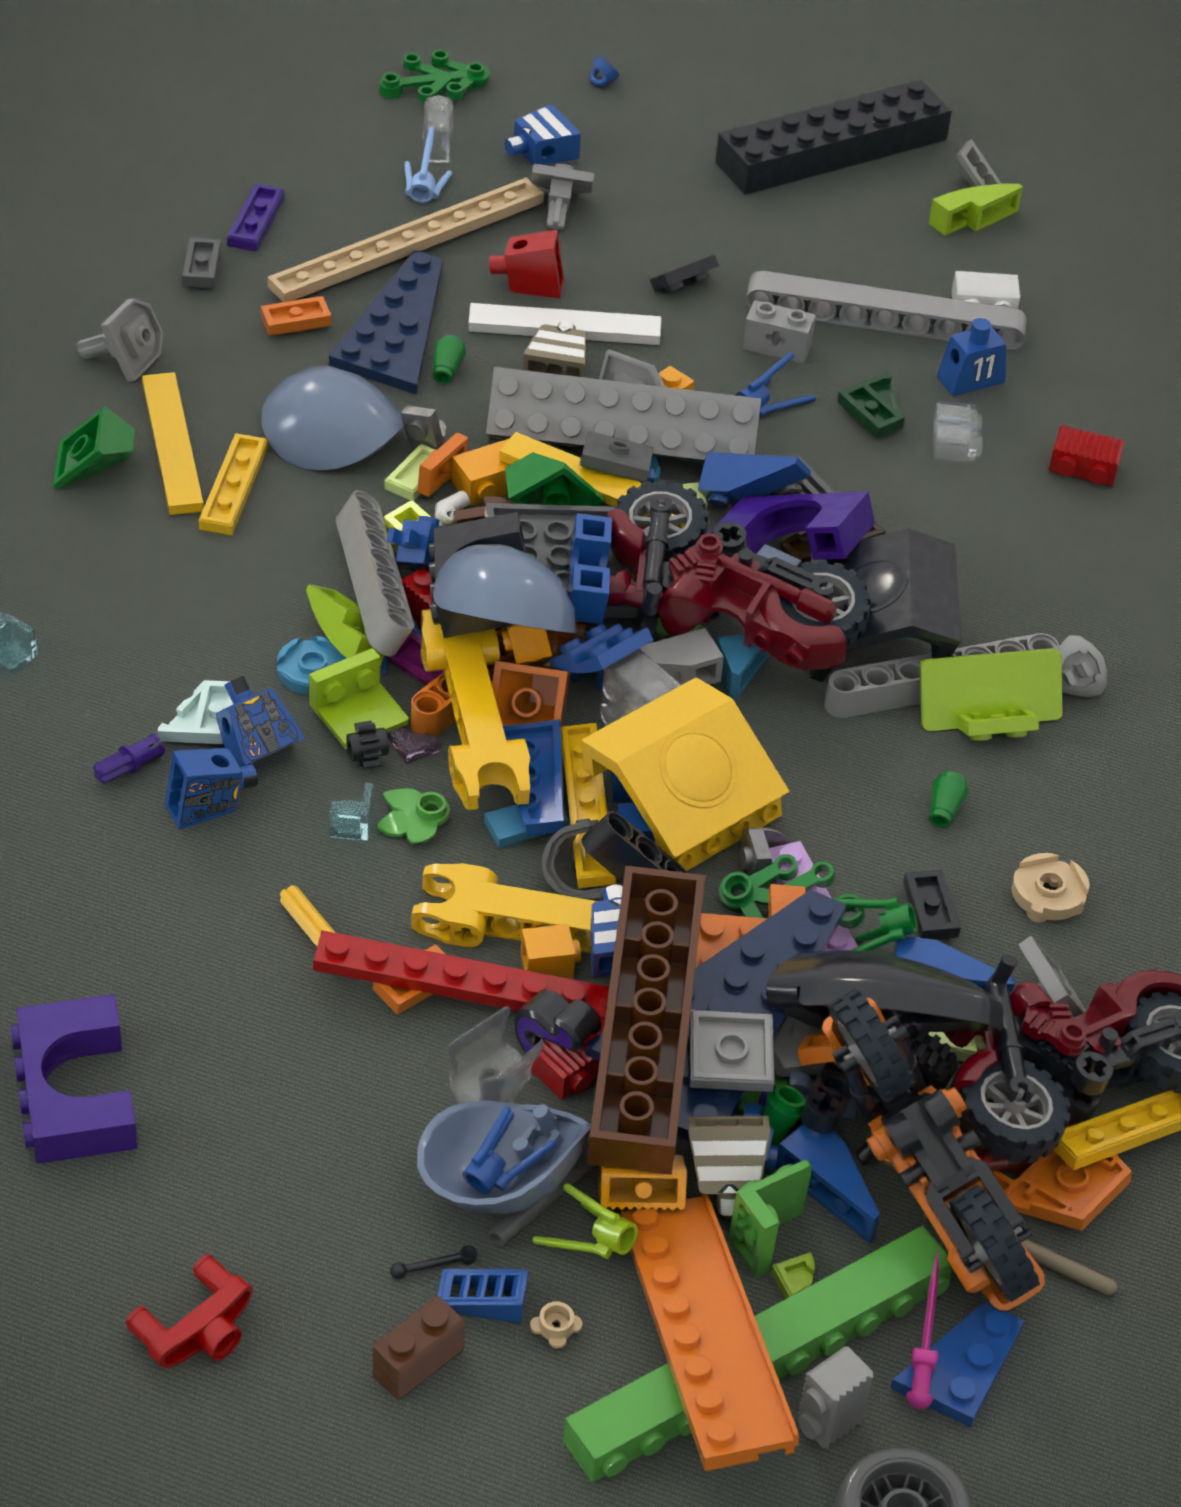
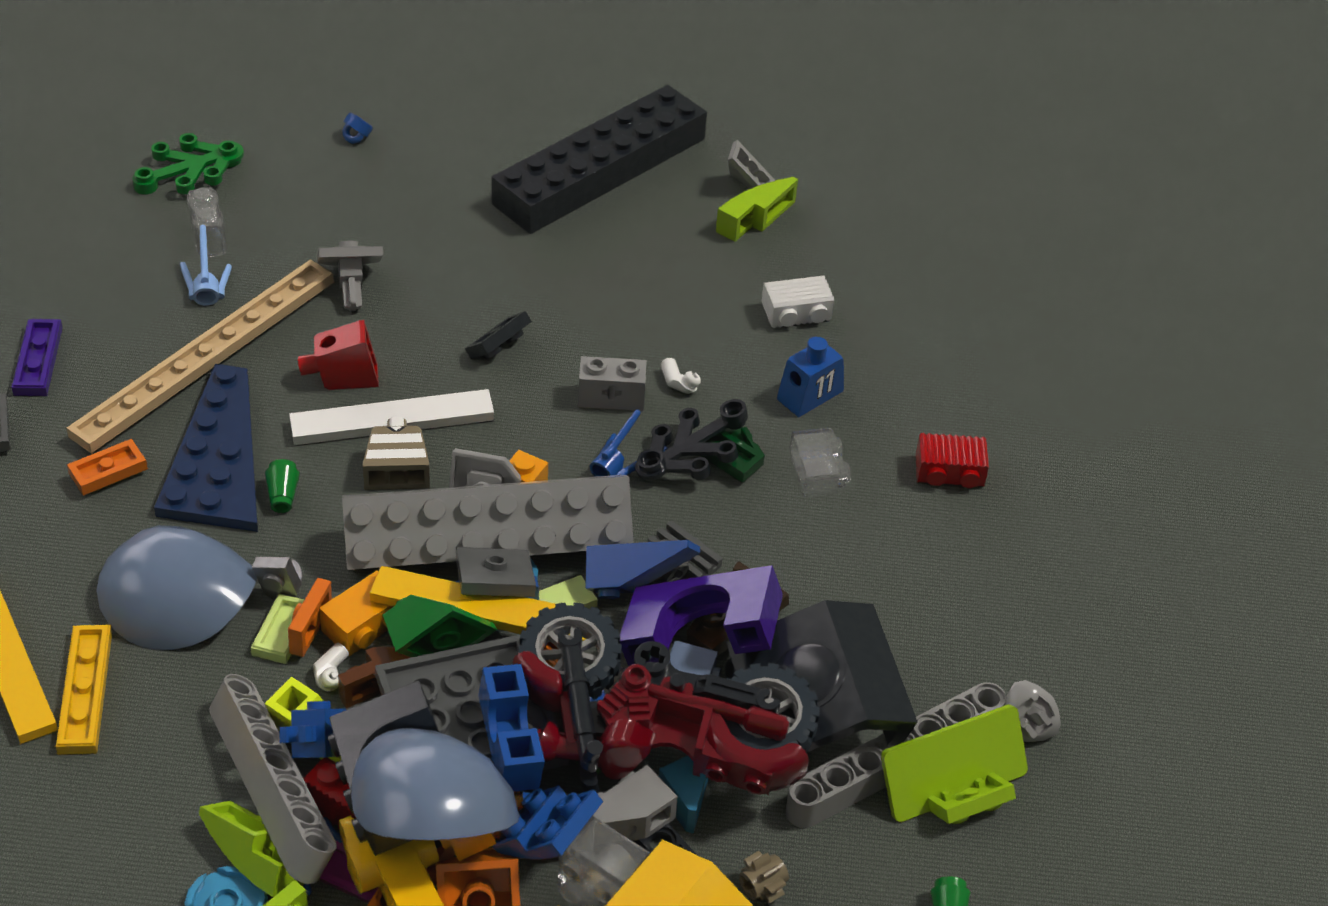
camera: 15 degrees left, 0 degrees up
blue torso [505,104,581,165] -> none
light grey beam [746,271,1027,350] -> none
none -> black plant [635,399,748,480]
none -> white arm [661,358,701,394]
none -> dark tan gear [739,851,789,904]

